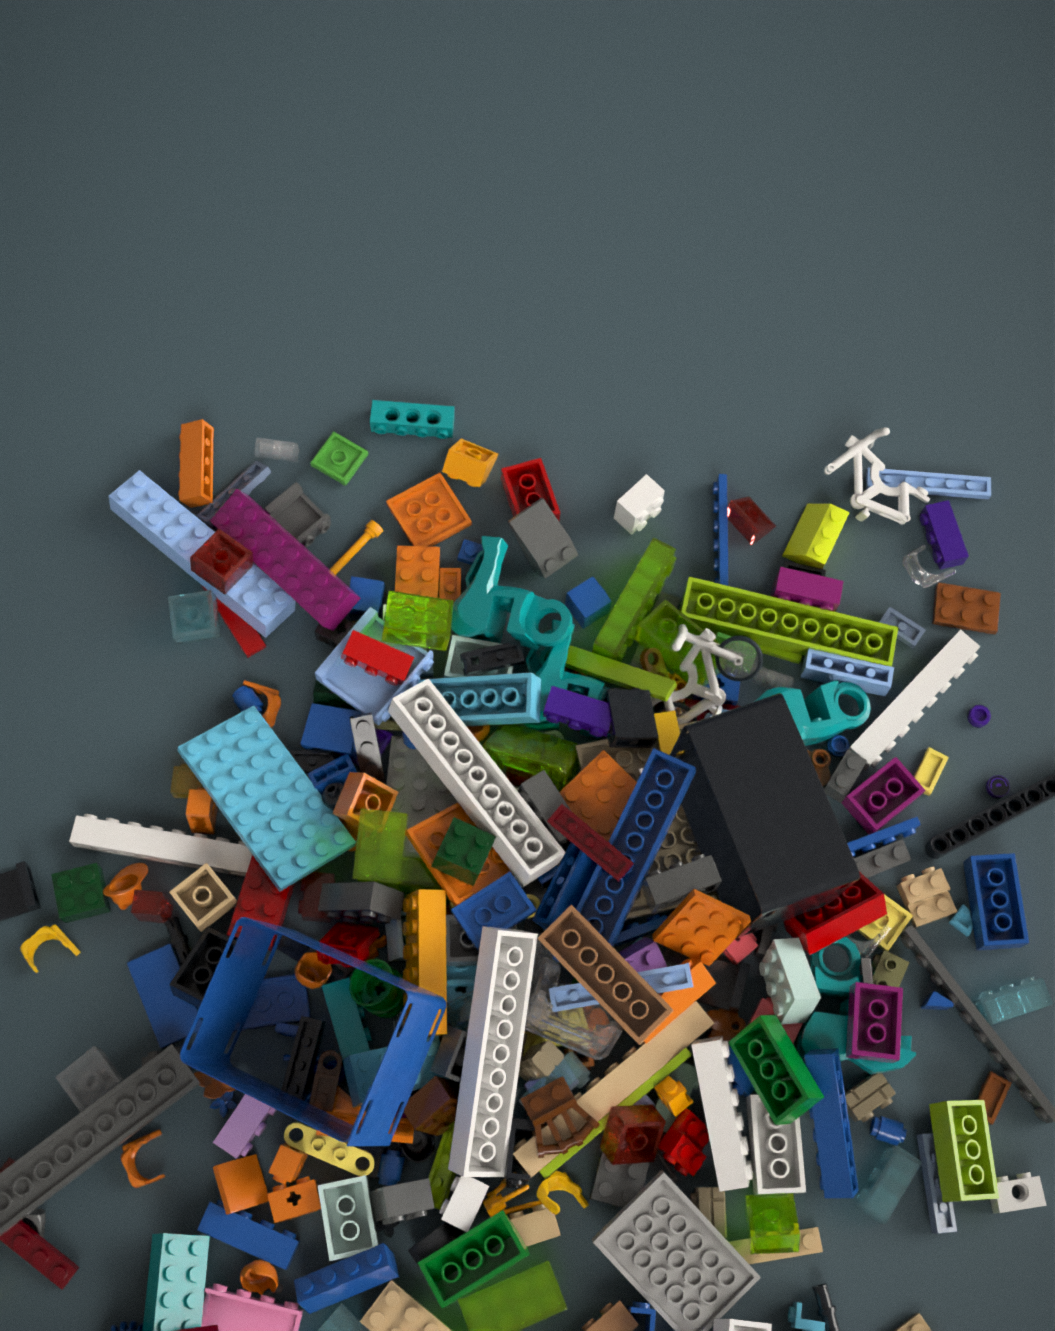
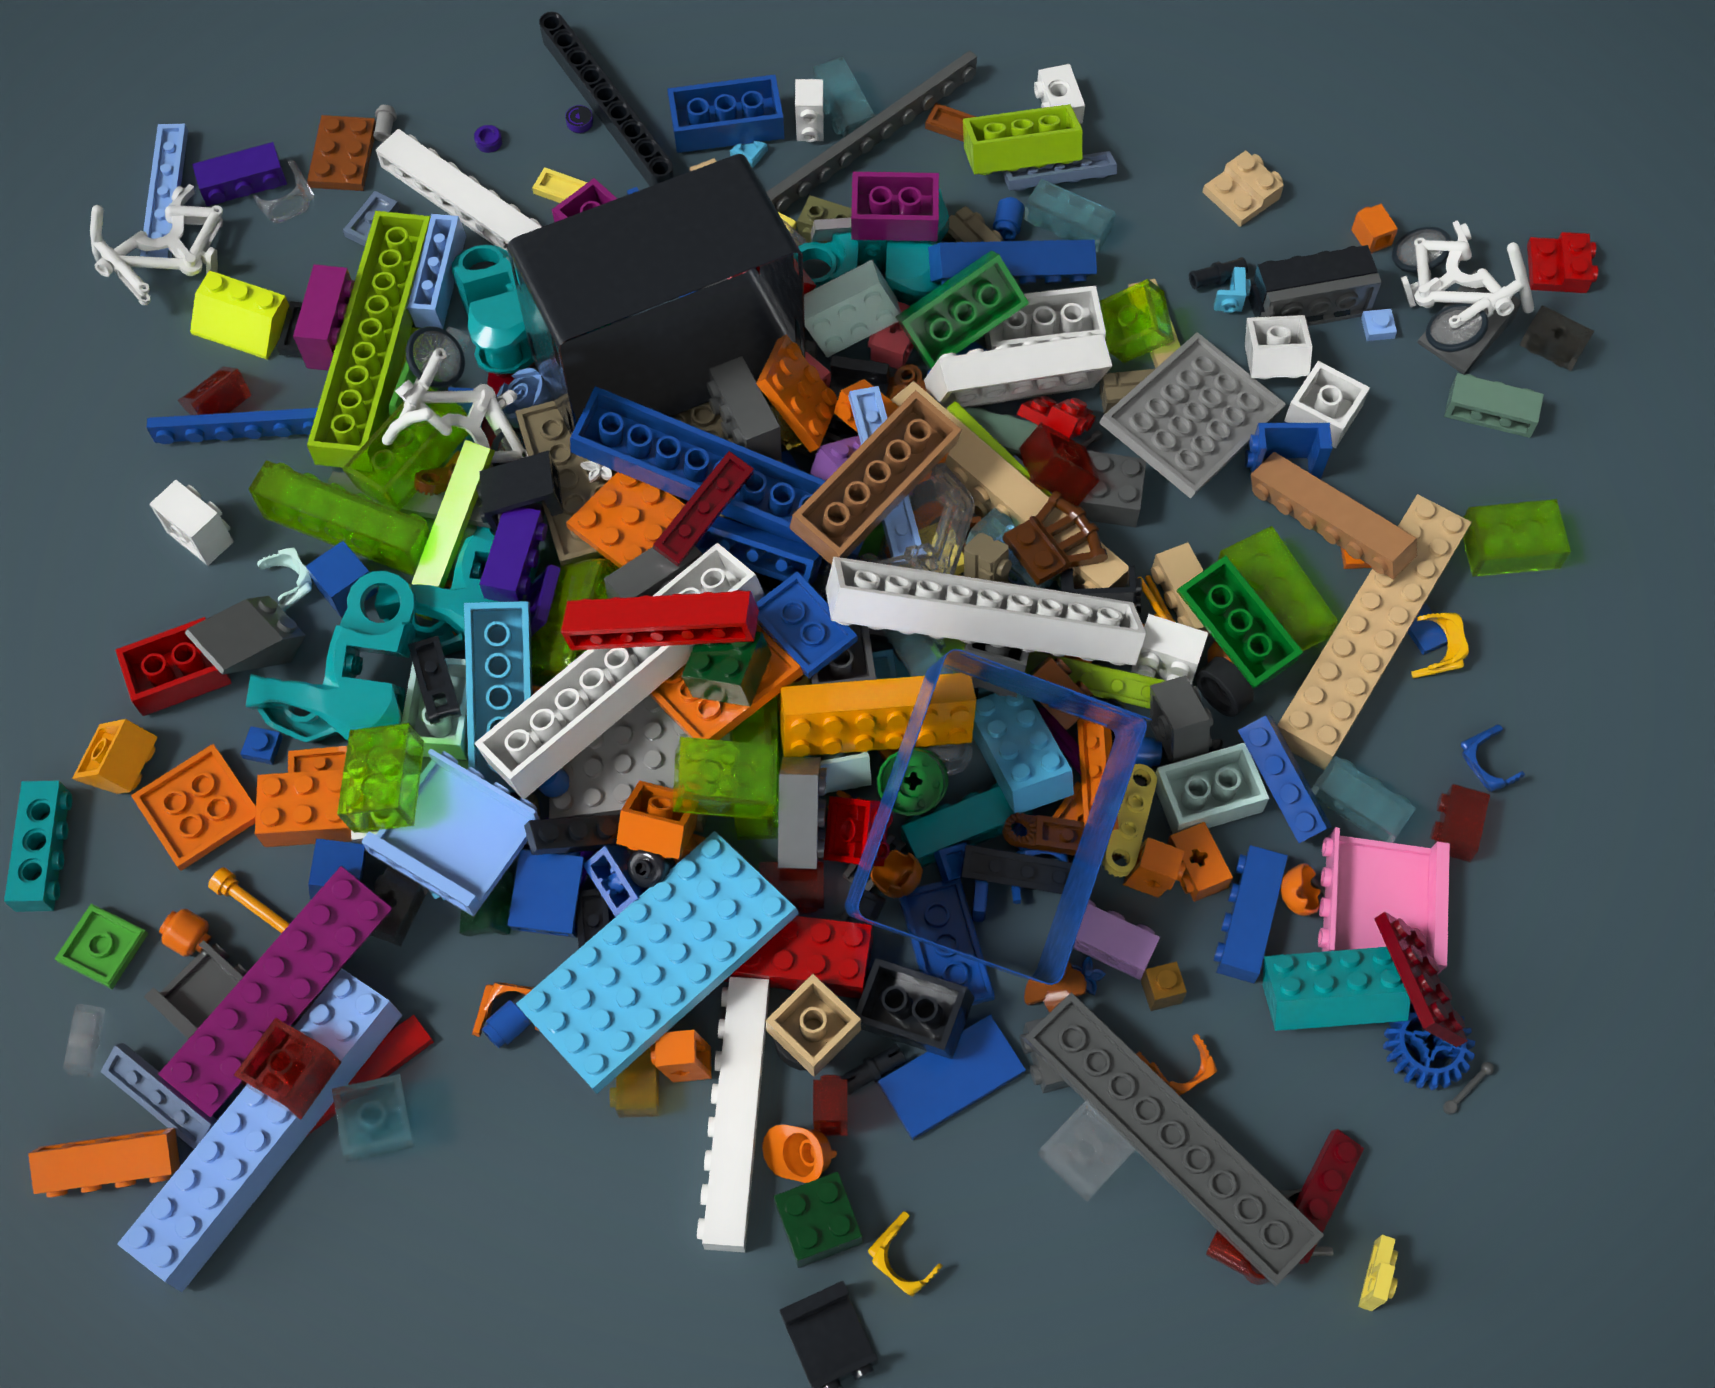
camera: 90 degrees left, 5 degrees down
orange tile [213,1154,269,1215] -> none
red brick [341,630,414,686] -> none
yellow helmet [537,1171,589,1215] -> none
yellow tile [654,710,684,756] -> none
light orange brick [654,1076,693,1117] -> none
blue slope [921,991,954,1010] -> none
none -> orange head [159,909,211,957]
none -> light aqua helmet [257,547,312,611]
none -> light grey pin [373,105,397,142]
none -> dark purple tile [525,565,561,637]
none -> red brick [561,590,759,651]
none -> white brick [795,79,824,142]
none -> blue plate [934,842,967,883]
none -> pearl gold brick [1141,961,1187,1011]

